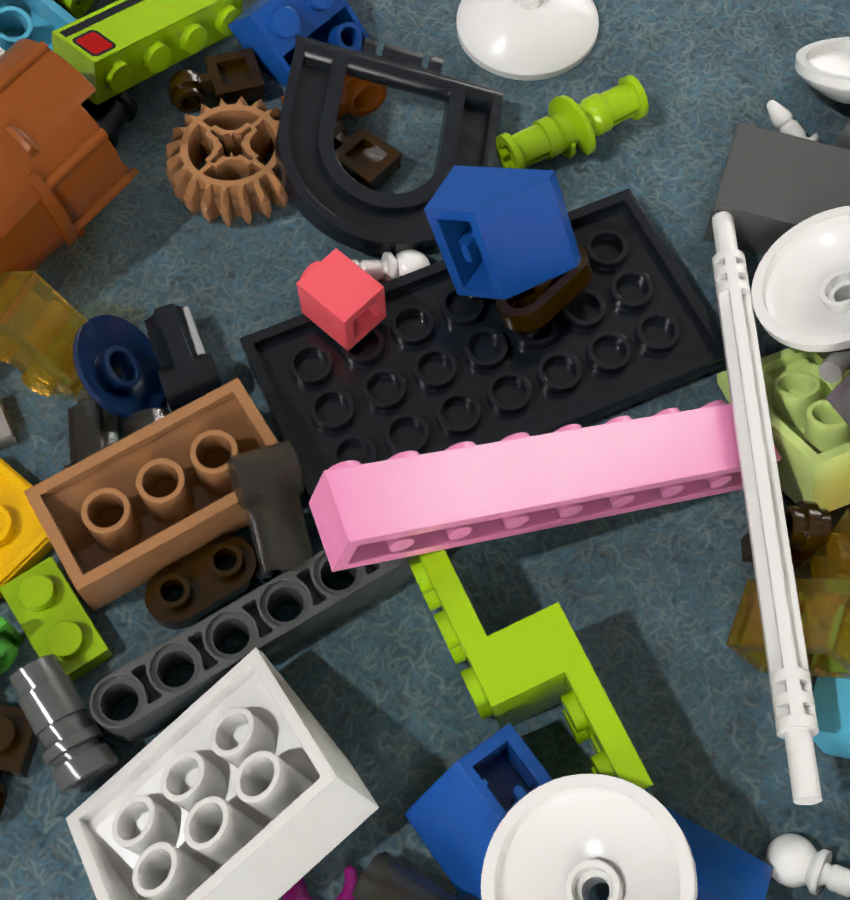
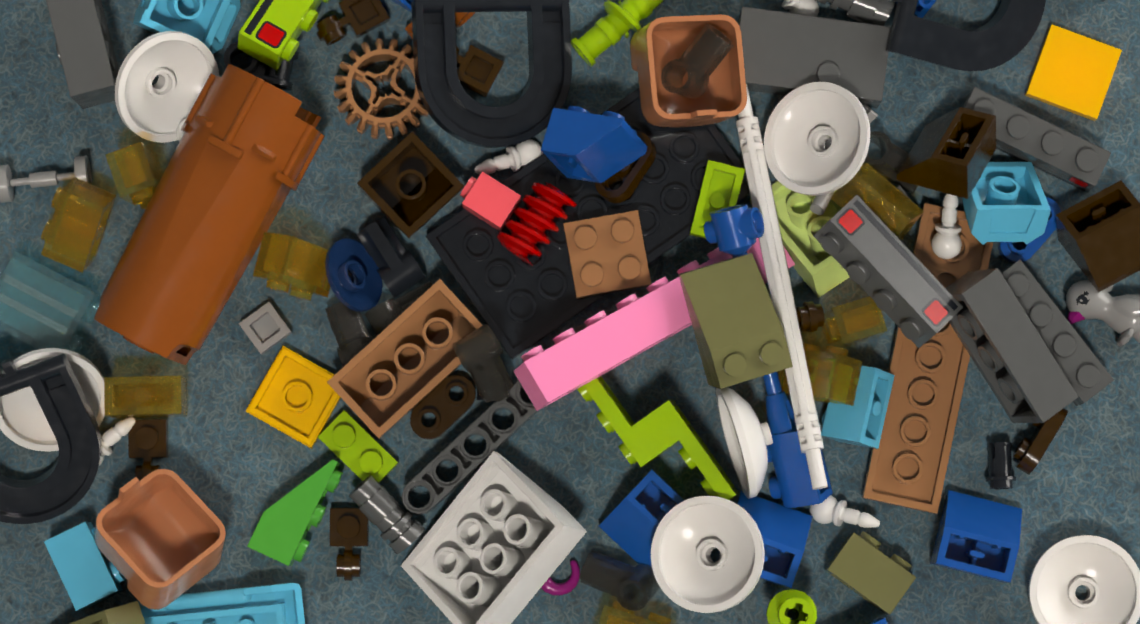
camera: 15 degrees left, 20 degrees up
none -> dark brown slope [357,131,464,239]
none -> red piece [496,182,577,266]
none -> medium nougat plate [563,210,651,299]
none -> nougat piece [630,14,747,127]
none -> clear smoke piece [661,24,734,99]
none -> olive slope [678,253,793,389]
none -> lime plate [689,160,745,239]
none -> blue bar [704,204,833,508]
none -> white dish [716,387,773,499]

